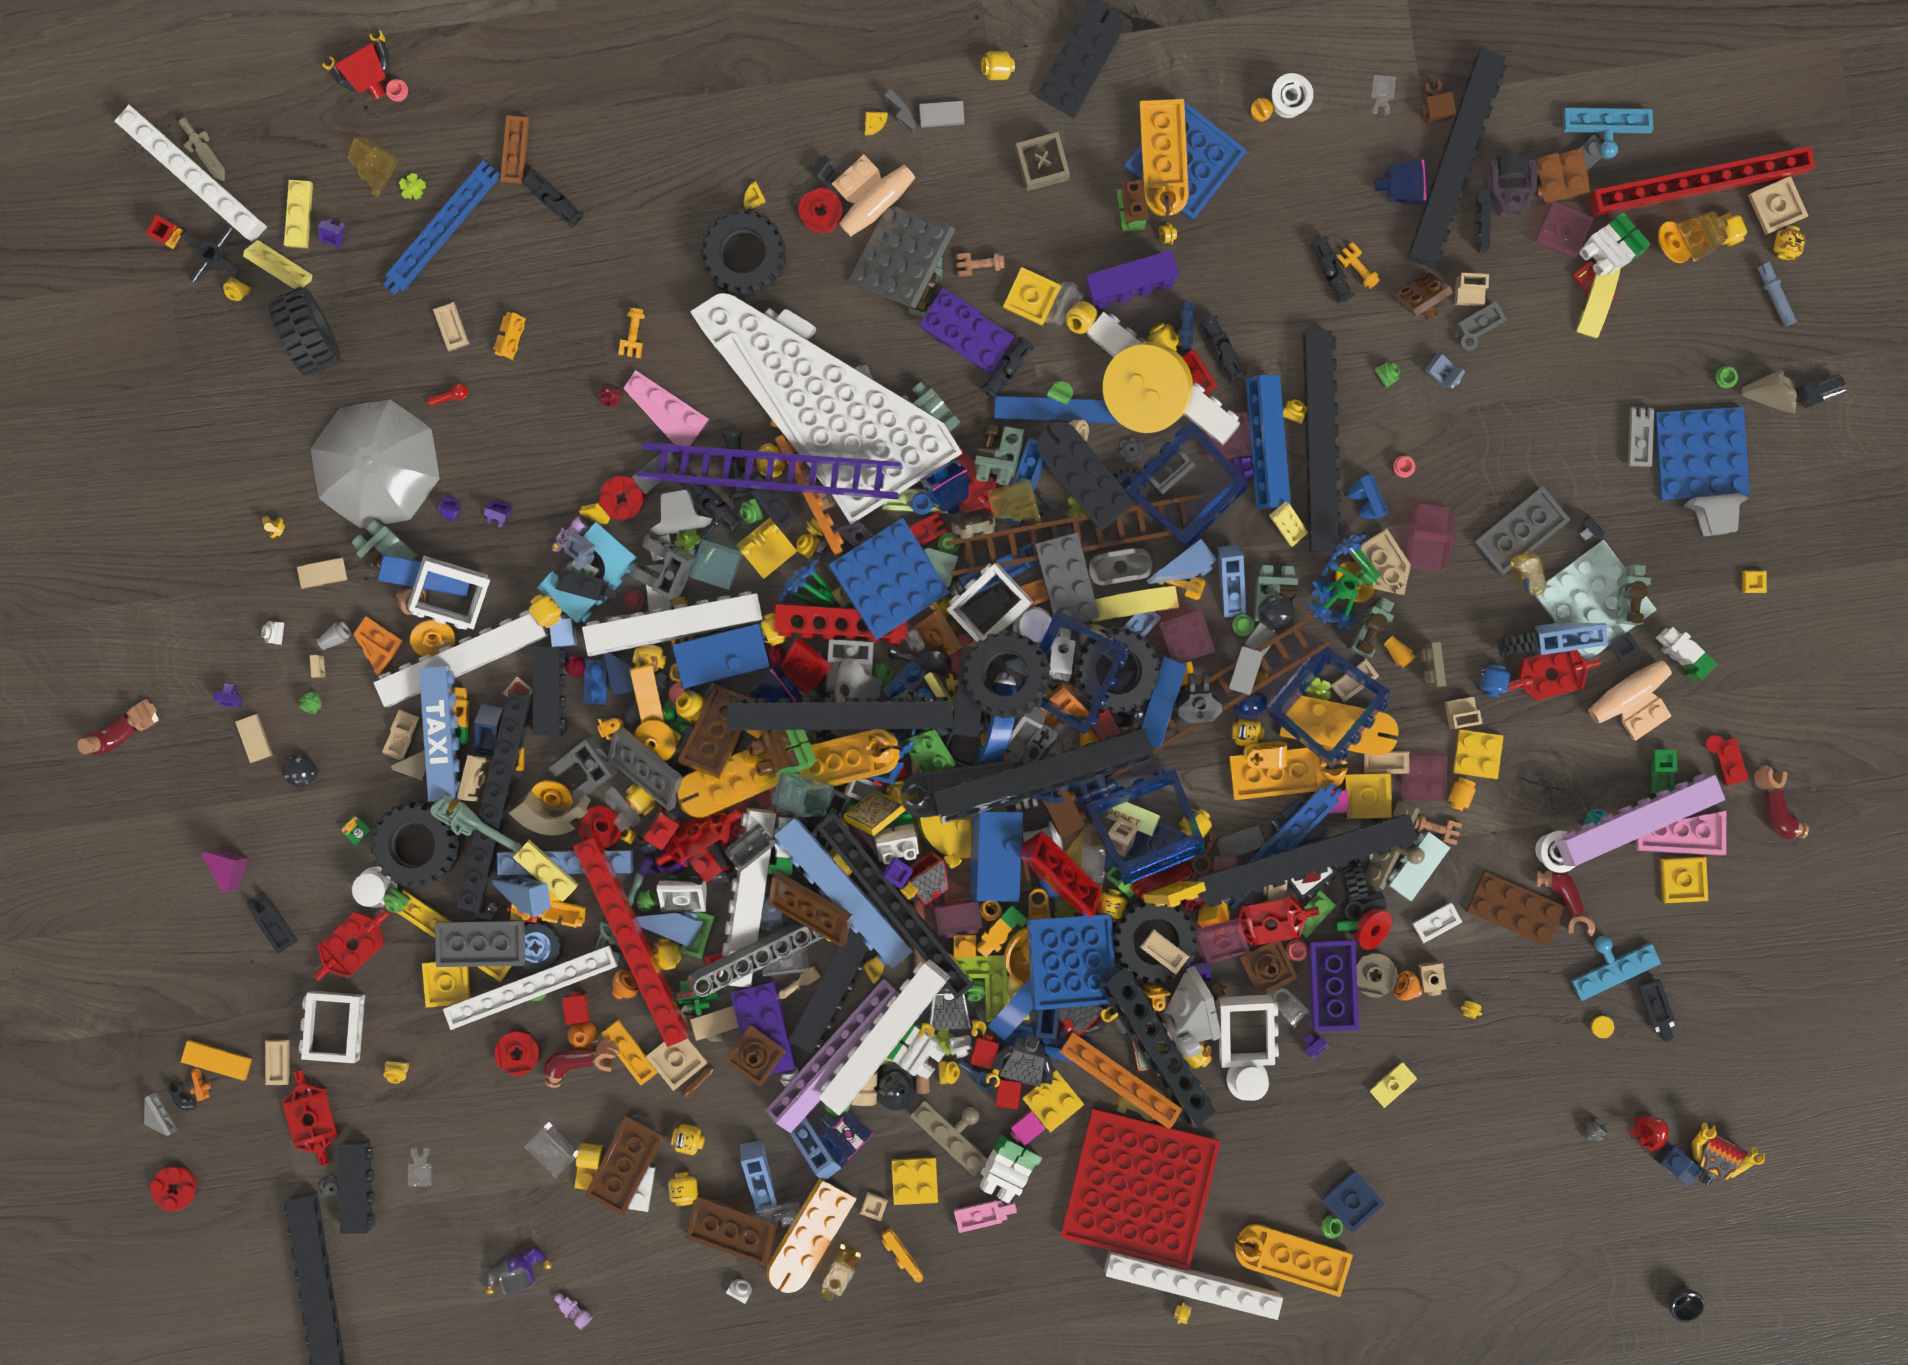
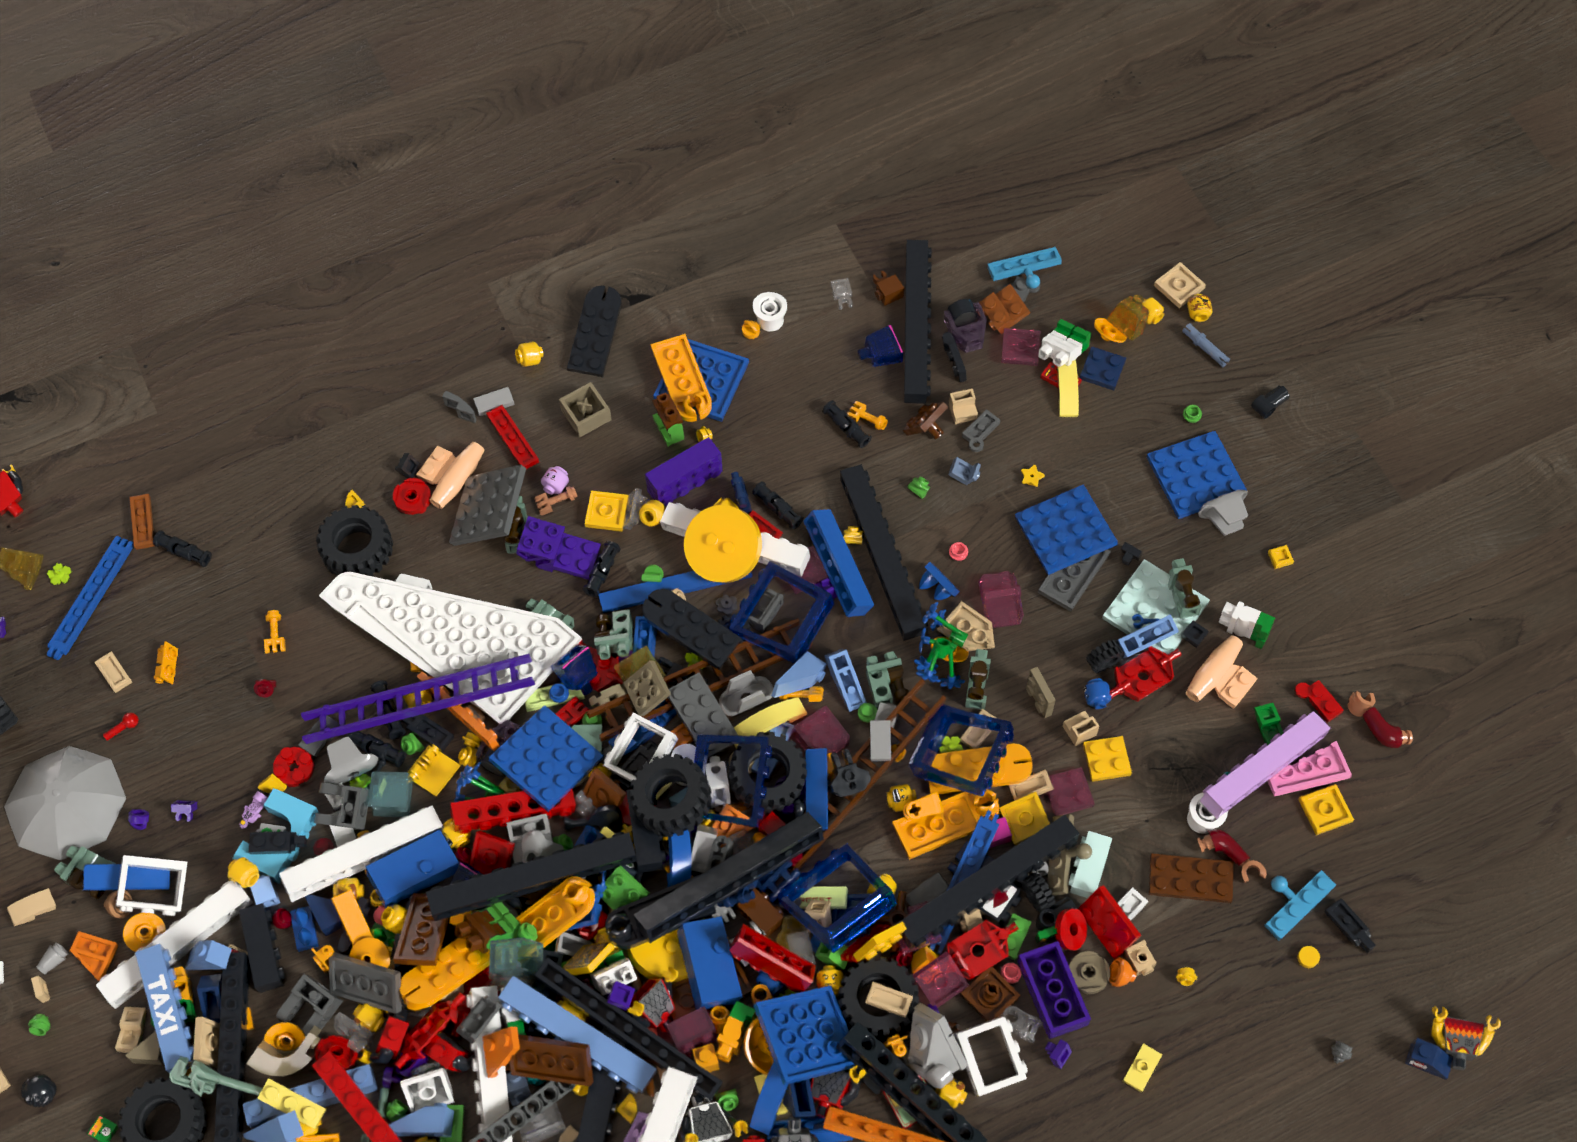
camera: 15 degrees left, 25 degrees down
coral plate [386,79,408,102] -> none
sand blue bracket [564,532,595,570] -> none
bright pink wing [624,370,709,446] -> none
yellow tile [865,112,888,136] -> none
lime plate [955,955,1008,1022] -> none
white piece [1227,1066,1269,1100] -> none
clear blue hair [1233,691,1268,719] -> none
black piece [1258,595,1295,630] -> none
light yellow plate [1269,501,1308,547] -> none
light orange cone [1383,636,1416,668] -> none
nougat hinge [1413,815,1462,845] -> none
light orange brick [1447,777,1476,811] -> none
clear yellow leg [1510,551,1546,596] -> none
red brick [1588,146,1815,217] -> none
light grey hinge [1628,407,1654,467] -> none
red piece [1629,1116,1669,1152] -> none
dark tan hat [1741,370,1797,414] -> none
none -> medium blue slope [185,940,232,970]
none -> clear tile [411,1062,441,1077]
none -> orange wing [482,1027,520,1078]
none -> red plate [486,405,539,470]
none -> bright green plate [517,923,538,944]
none -> lavender head [541,466,569,495]
none -> dark tan plate [623,661,671,716]
none -> blue plate [1015,484,1118,575]
none -> yellow plate [1021,465,1045,487]
none -> red plate [1078,885,1142,960]
none -> dark blue plate [1080,347,1126,391]
none -> blue hand [1132,614,1159,629]

